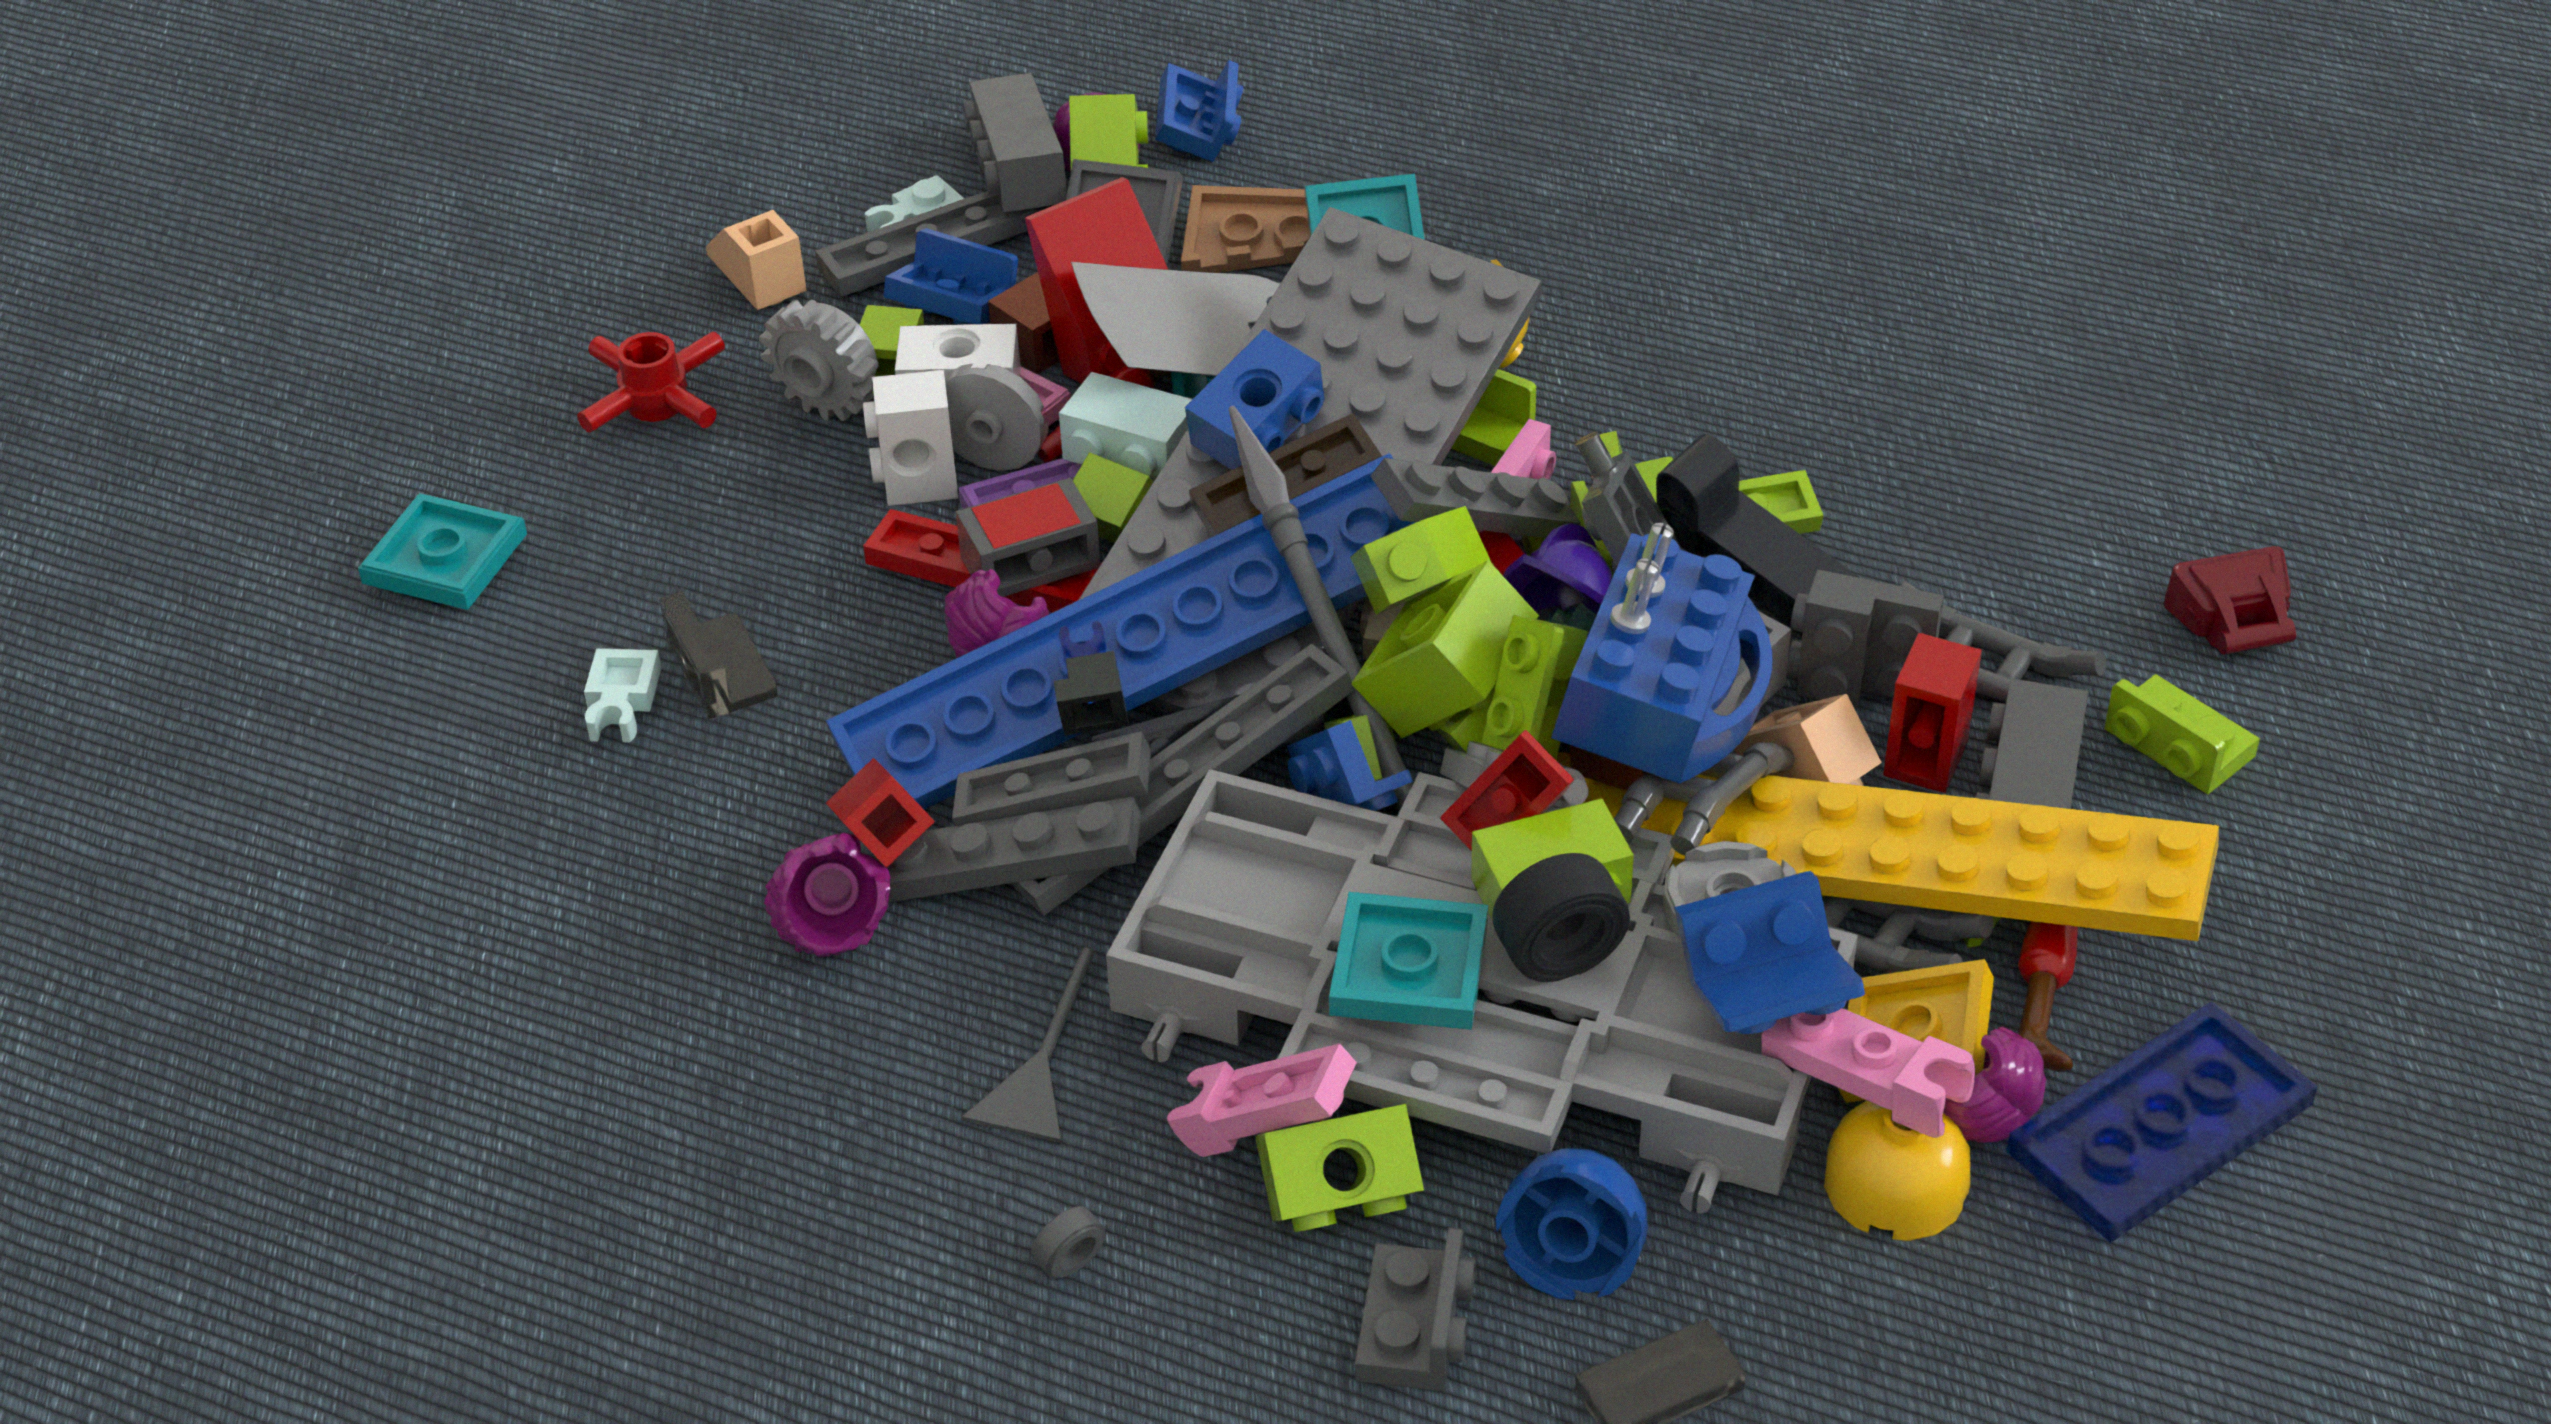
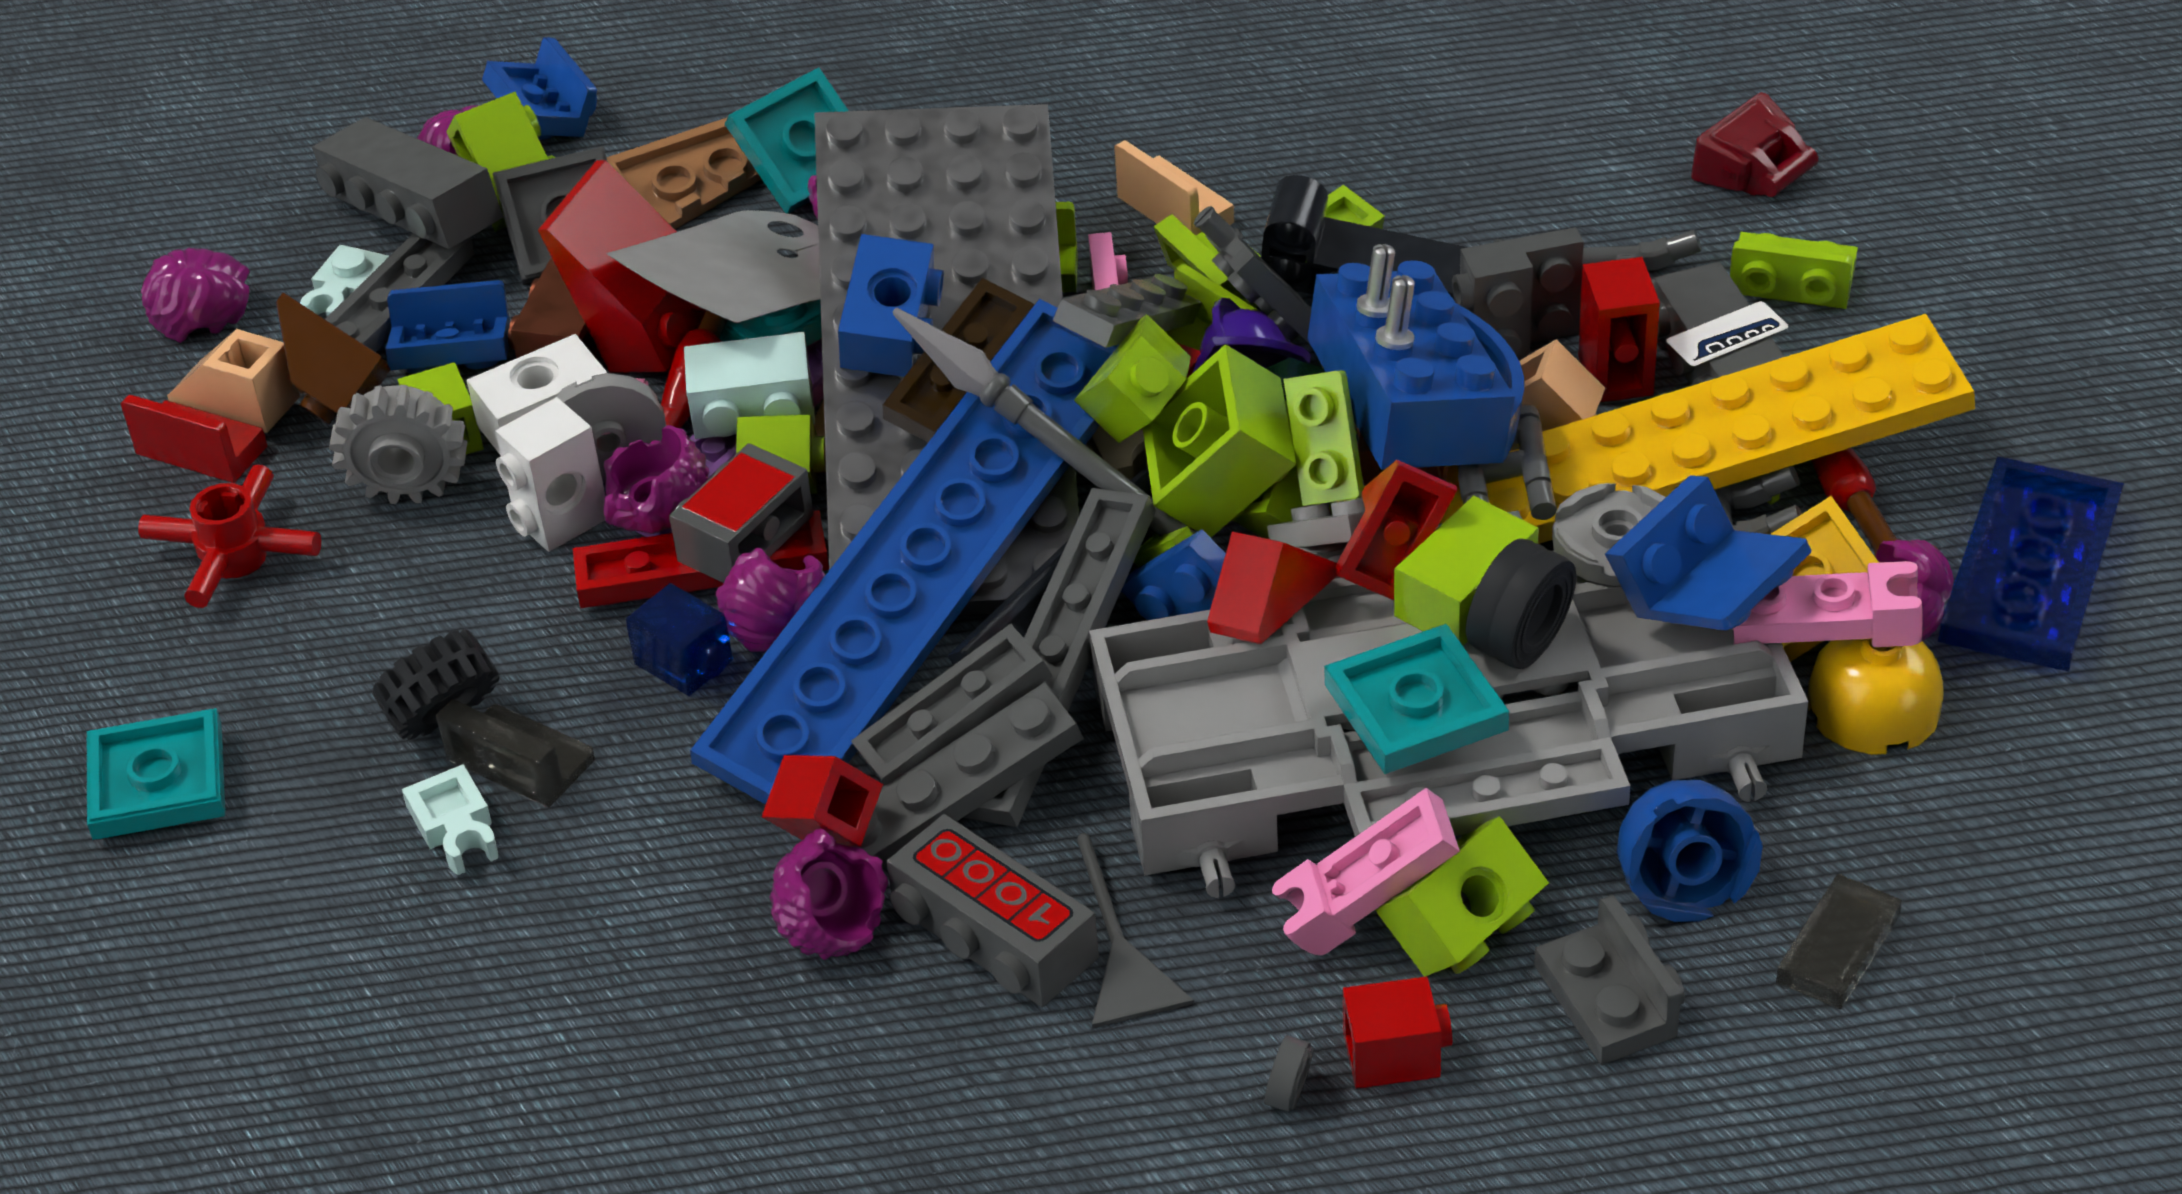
camera: 30 degrees left, 0 degrees up
pearl dark grey piece [1054,621,1129,736] -> none
none -> red panel [121,394,268,483]
none -> magenta hair [141,248,250,343]
none -> reddish brown slope [276,293,391,425]
none -> black tyre [372,629,500,740]
none -> magenta hair [603,425,710,534]
none -> clear blue brick [625,583,733,696]
none -> dark grey brick [887,814,1099,1008]
none -> light nougat panel [1114,140,1234,235]
none -> red slope [1207,531,1337,644]
none -> red brick [1343,976,1453,1089]
none -> white sticker [1666,301,1788,366]

